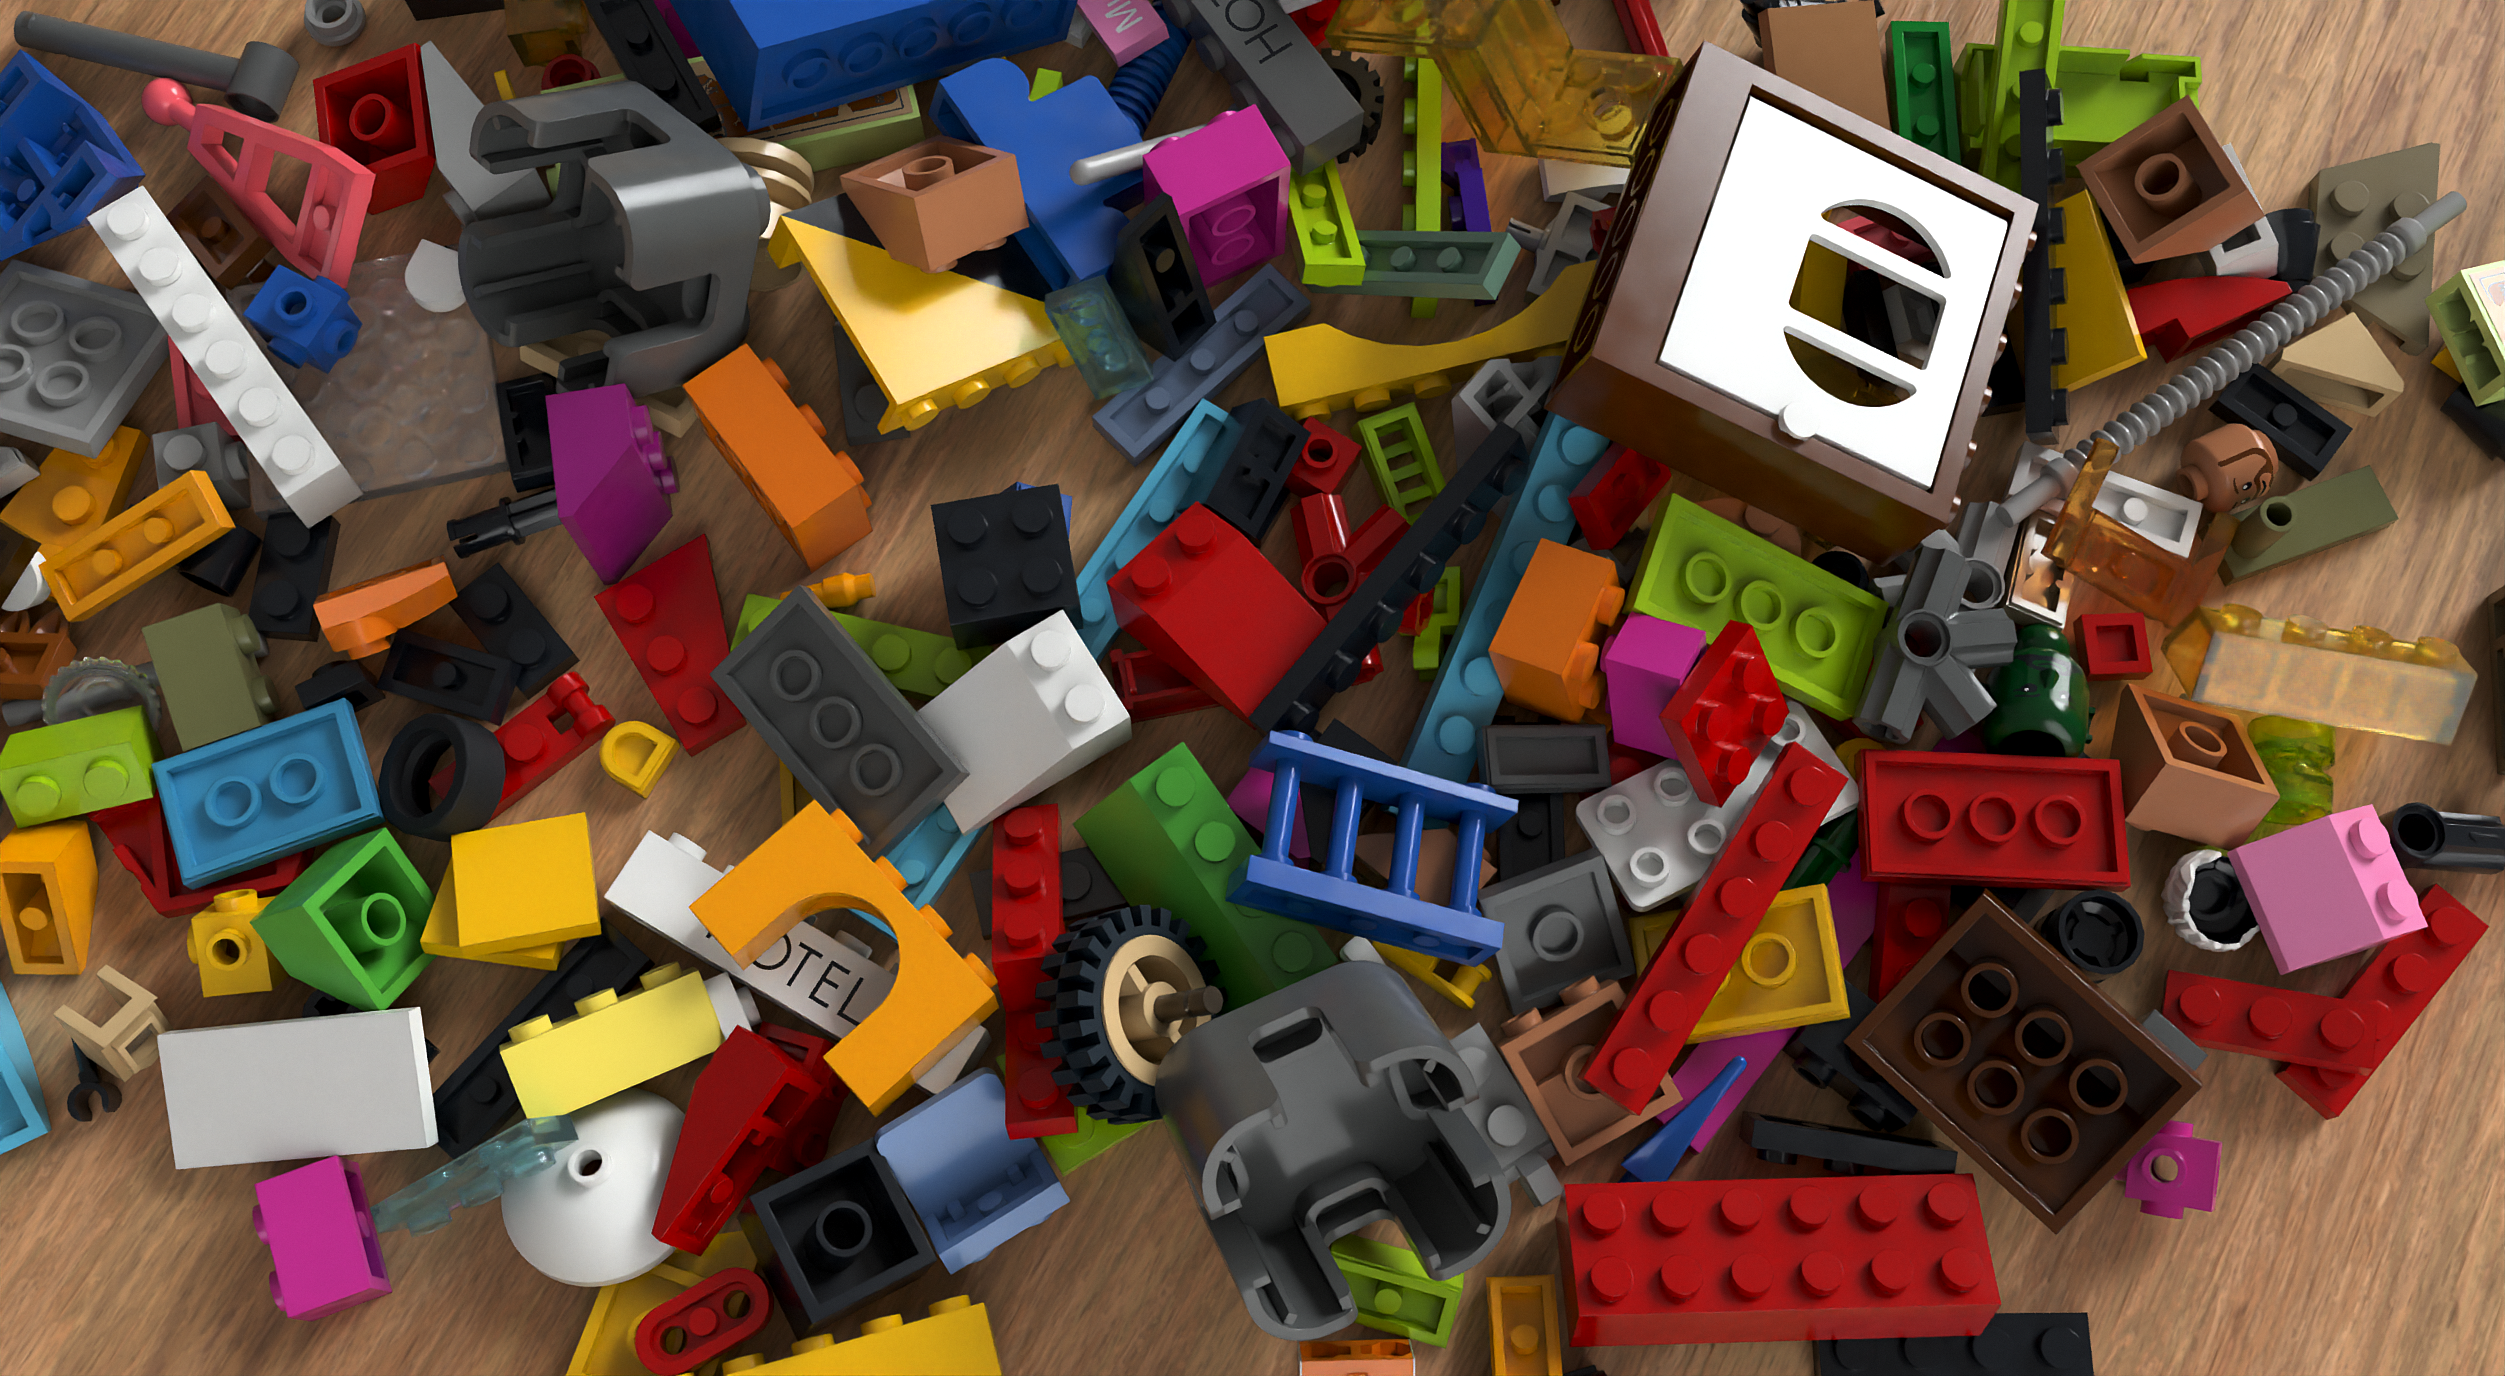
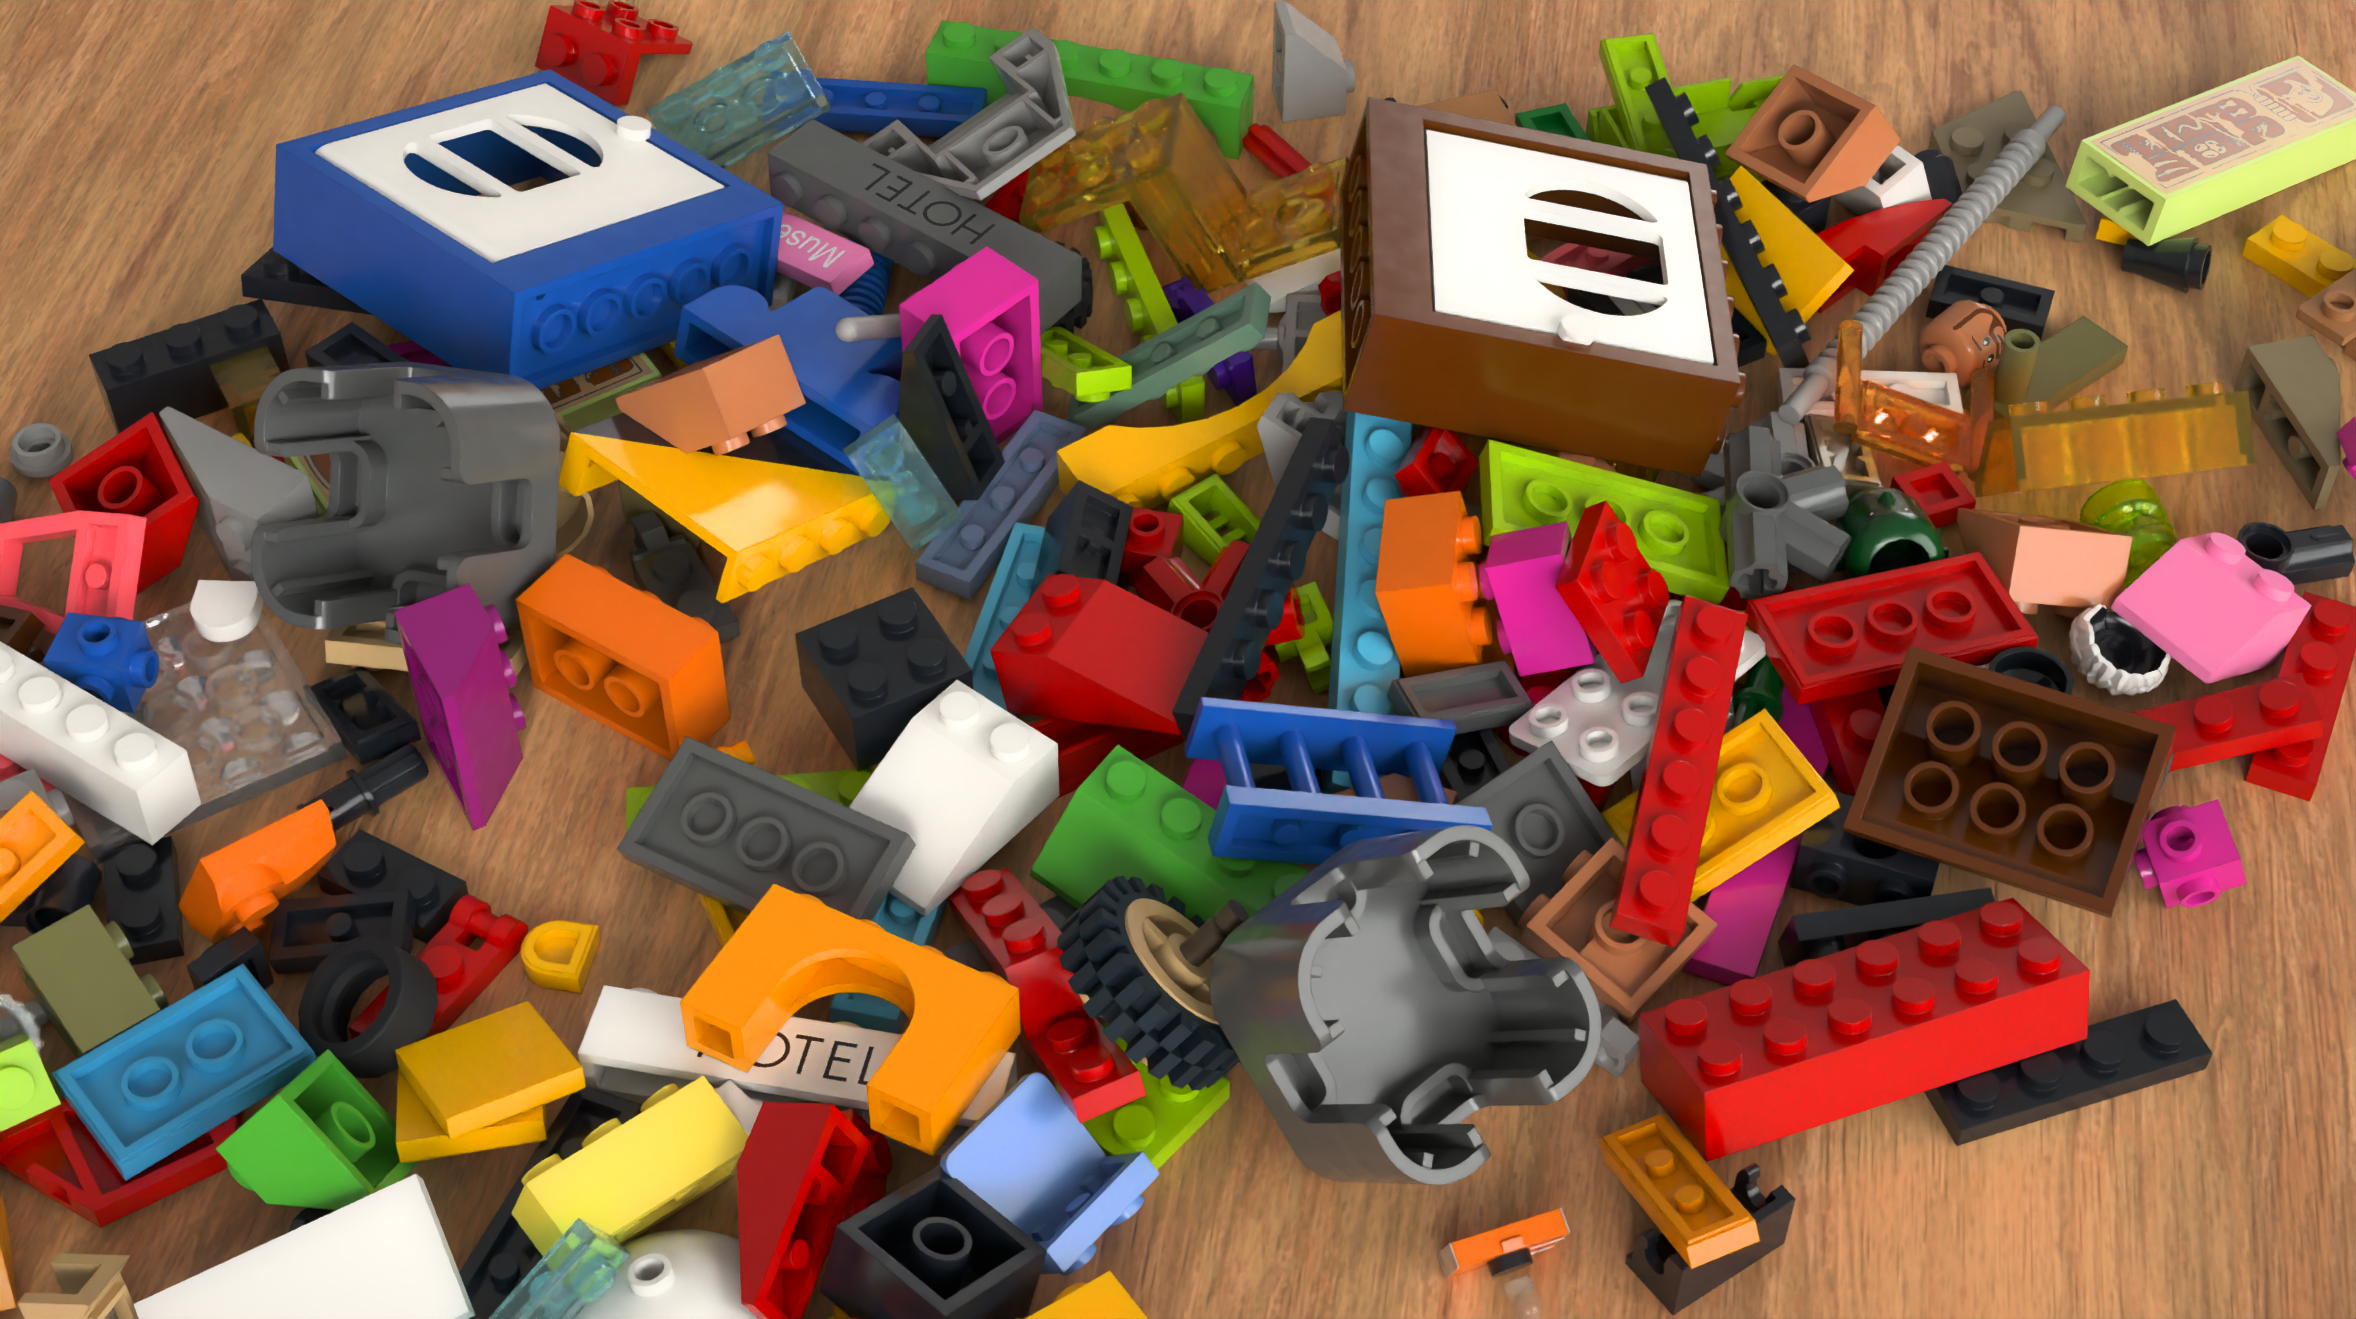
camera: 15 degrees left, 25 degrees down
yellow brick [187,889,290,997] -> none
red wing [594,533,747,757] -> none
lime slope [1329,1234,1464,1349] -> none
blue piece [1617,1055,1747,1183] -> none
tan slope [2265,312,2405,417] -> none

